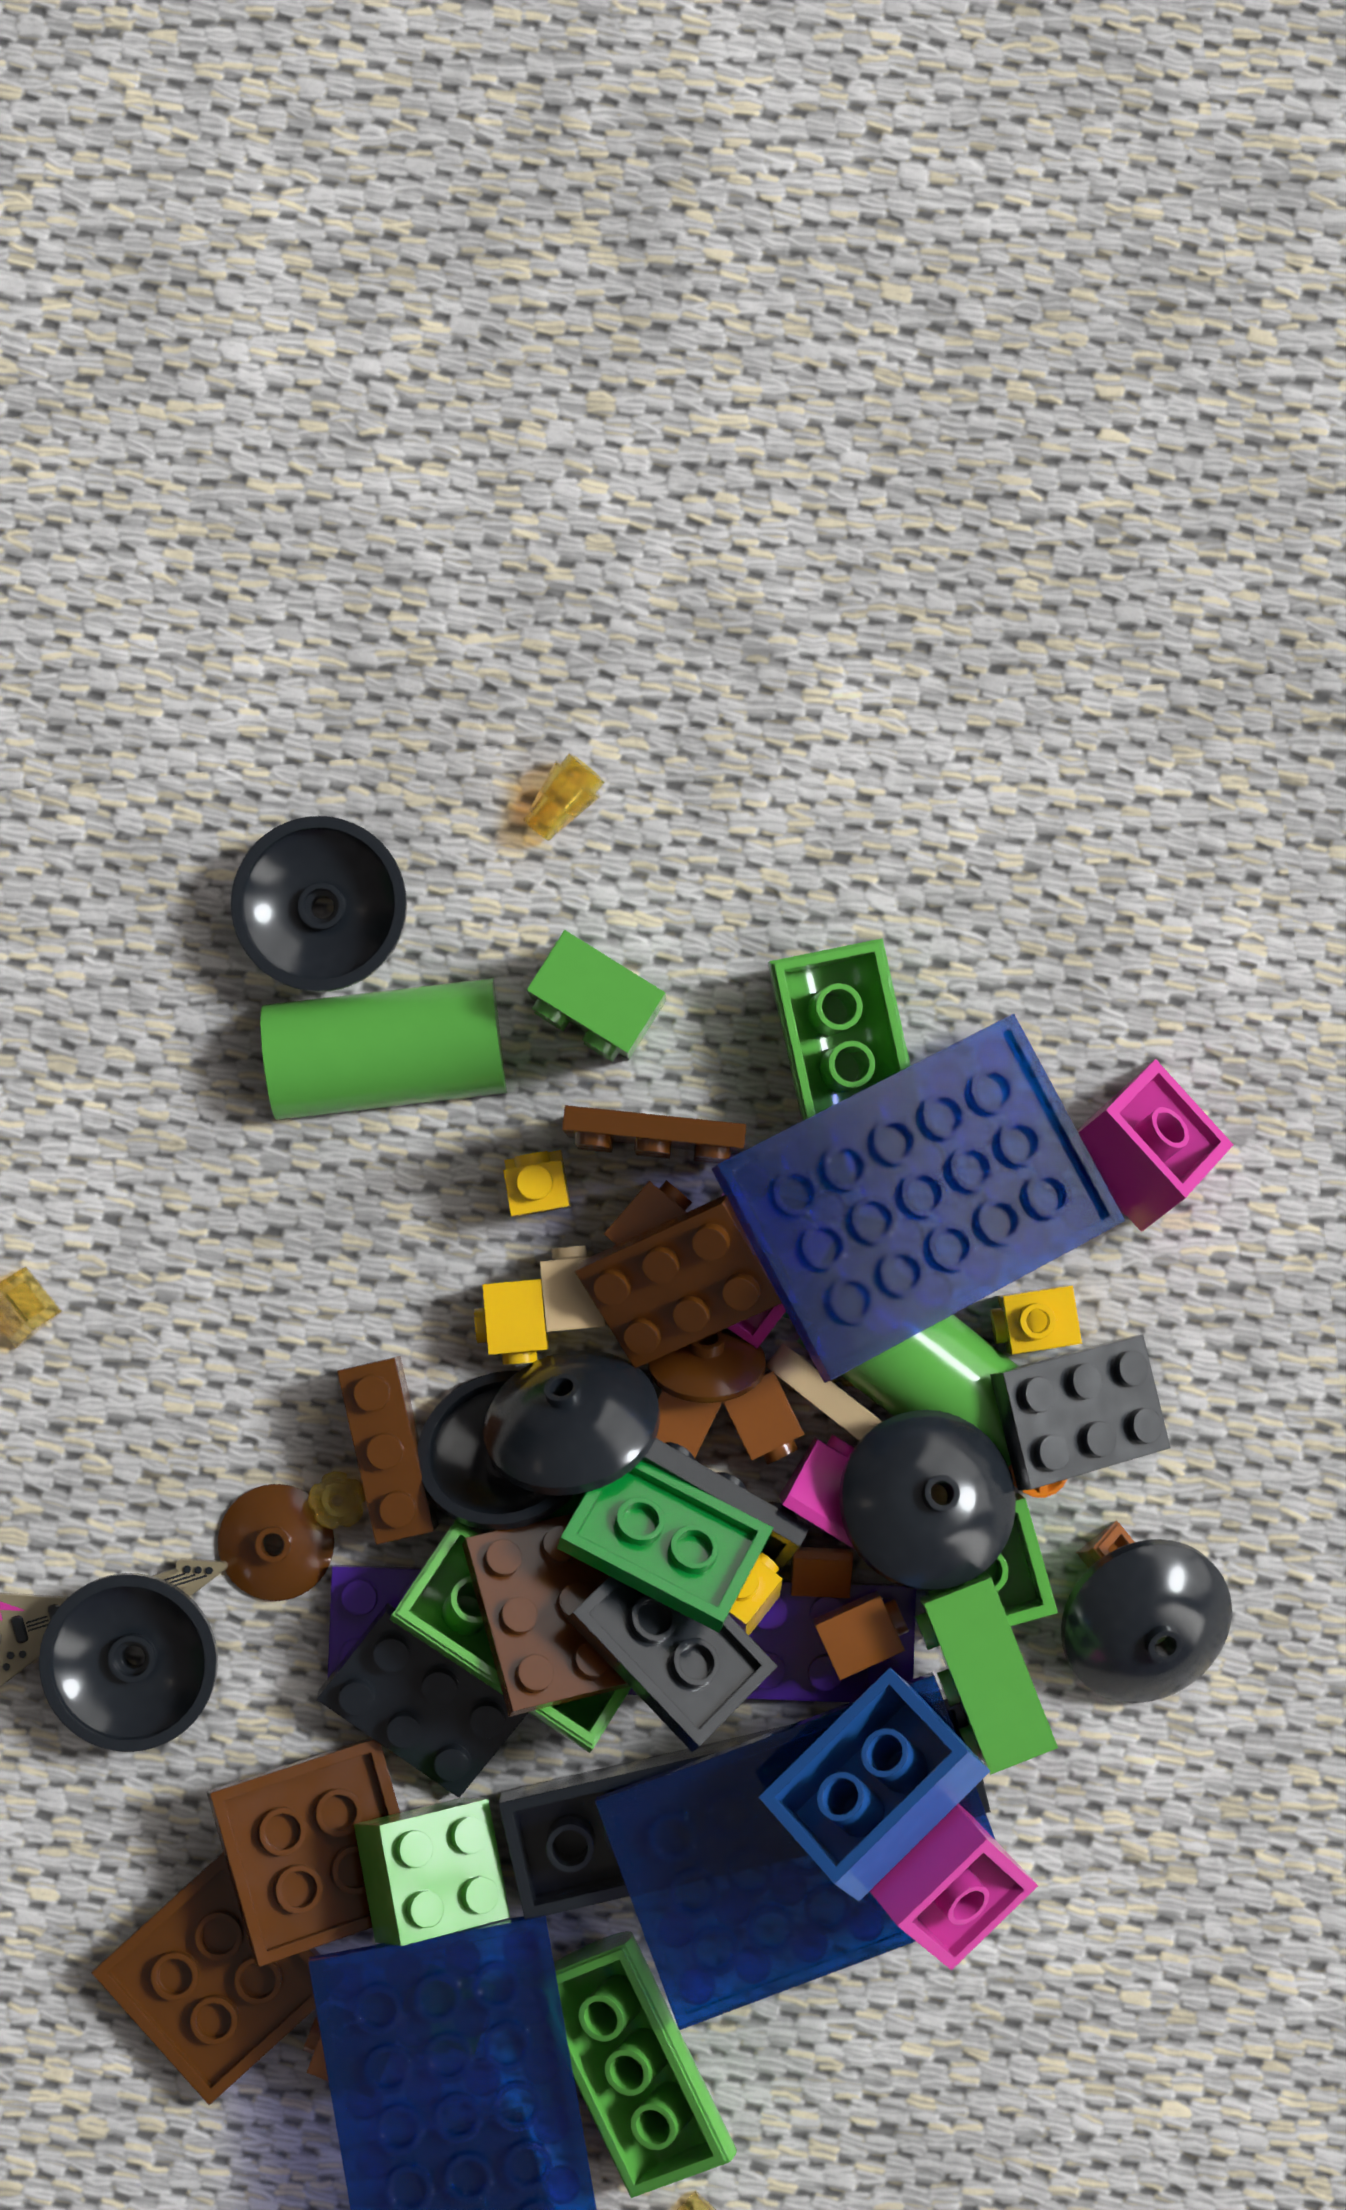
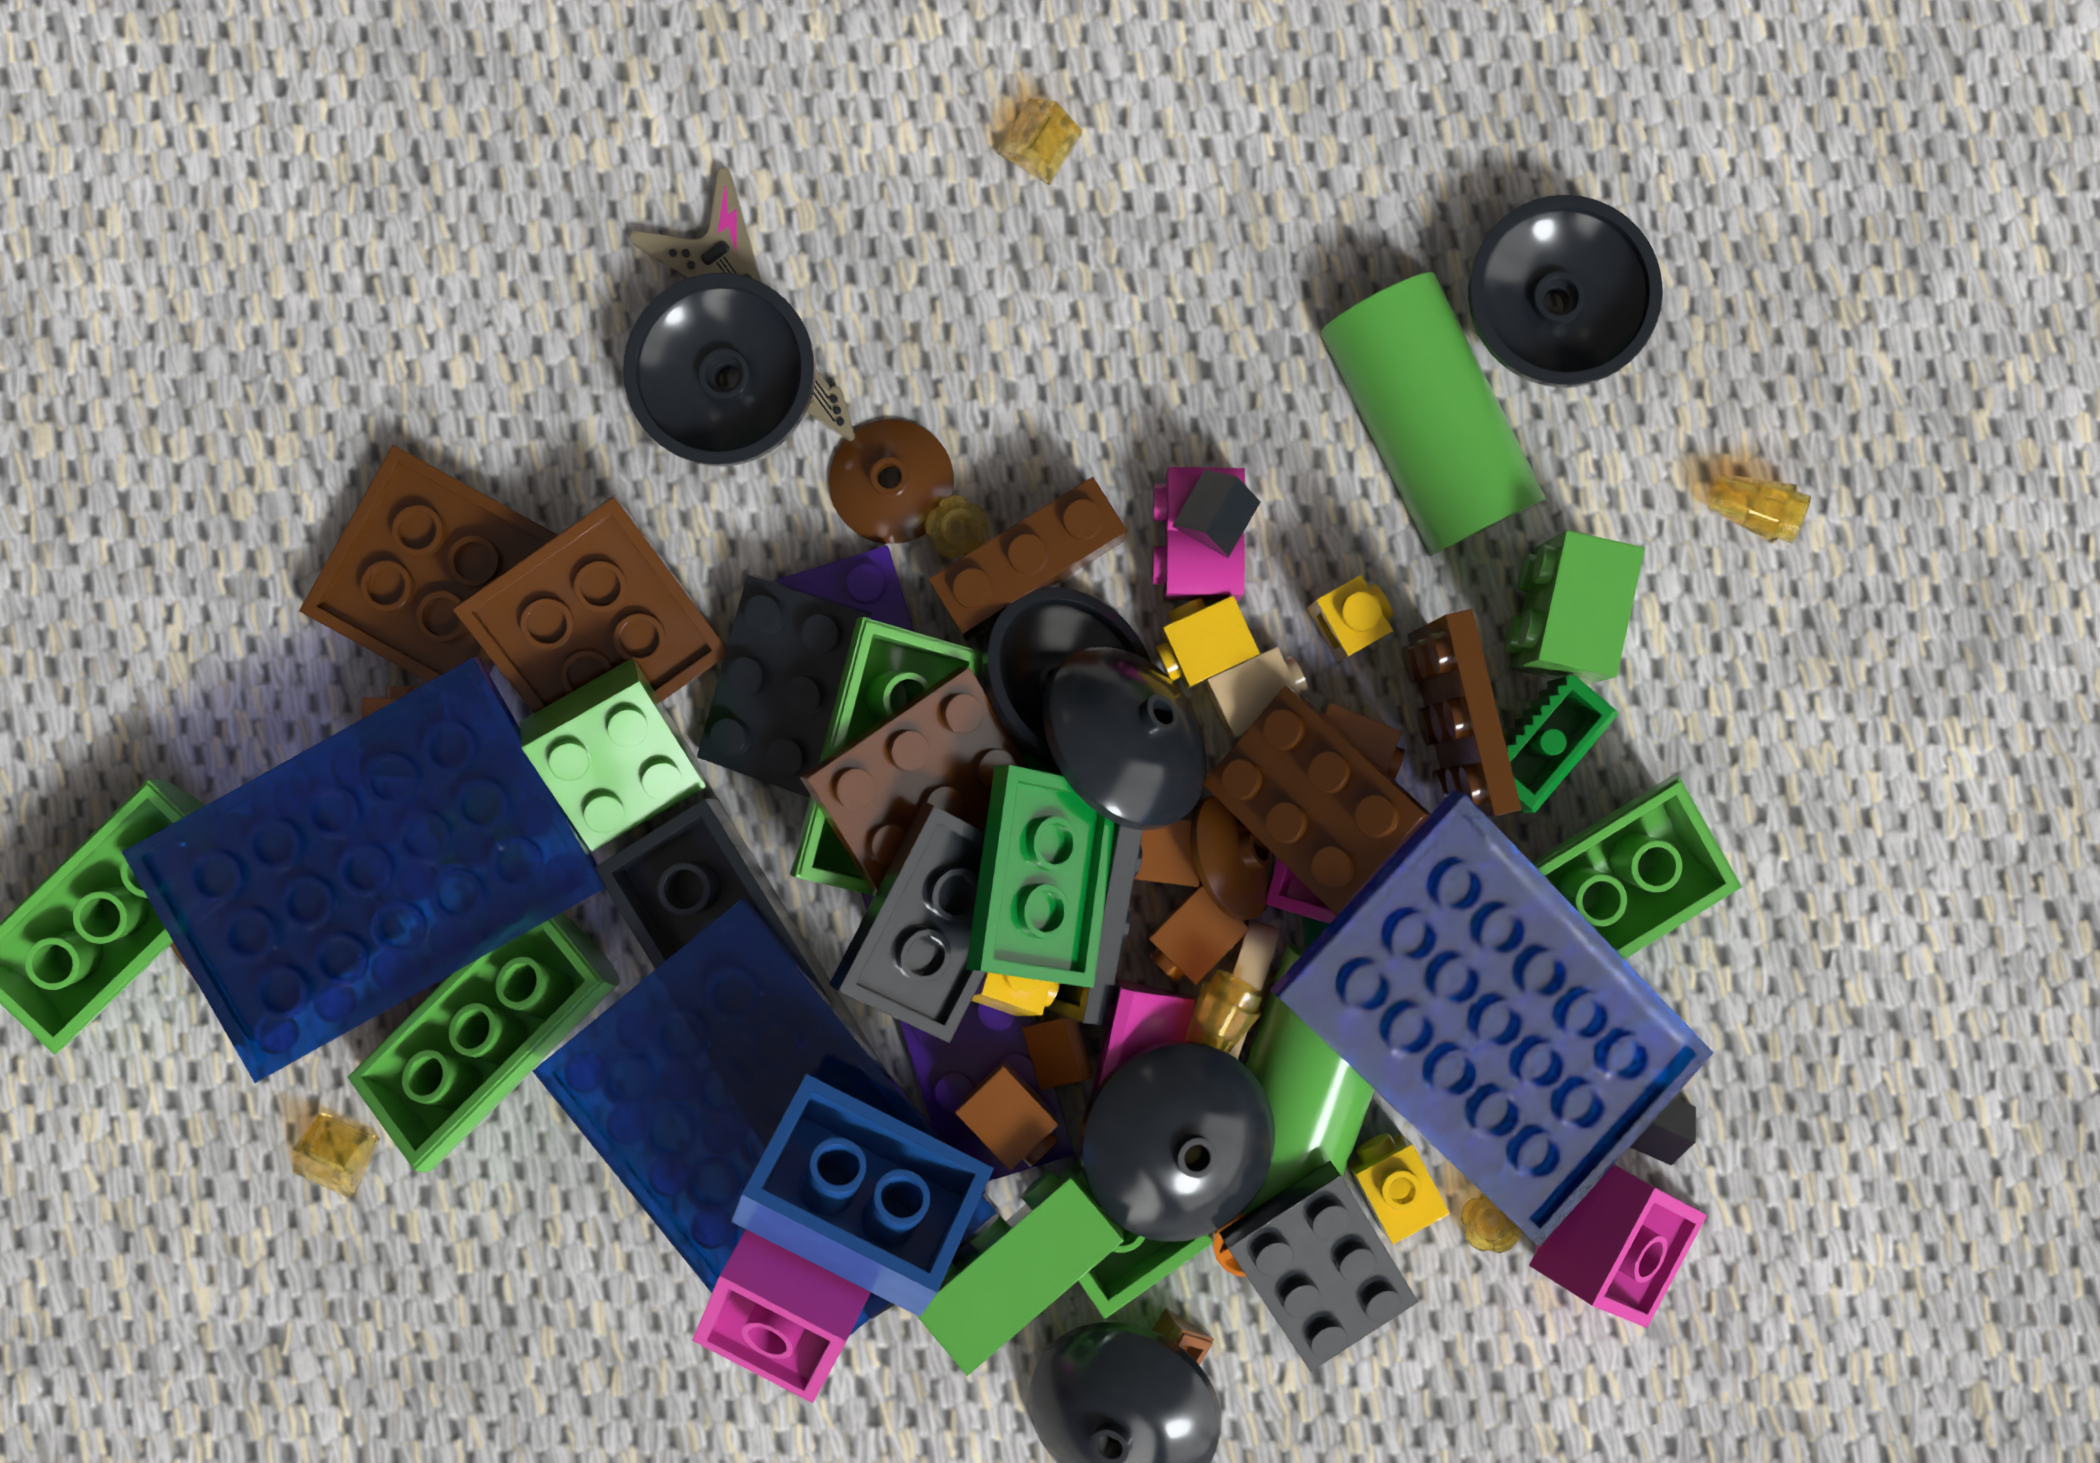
camera: 70 degrees right, 0 degrees up
none -> dark pink brick [1152,467,1245,601]
none -> black slope [1172,470,1261,558]
none -> clear yellow cone [1185,970,1263,1053]
none -> clear yellow plate [1461,1189,1525,1253]
none -> green brick [1504,675,1619,813]
none -> black slope [1610,1080,1696,1165]

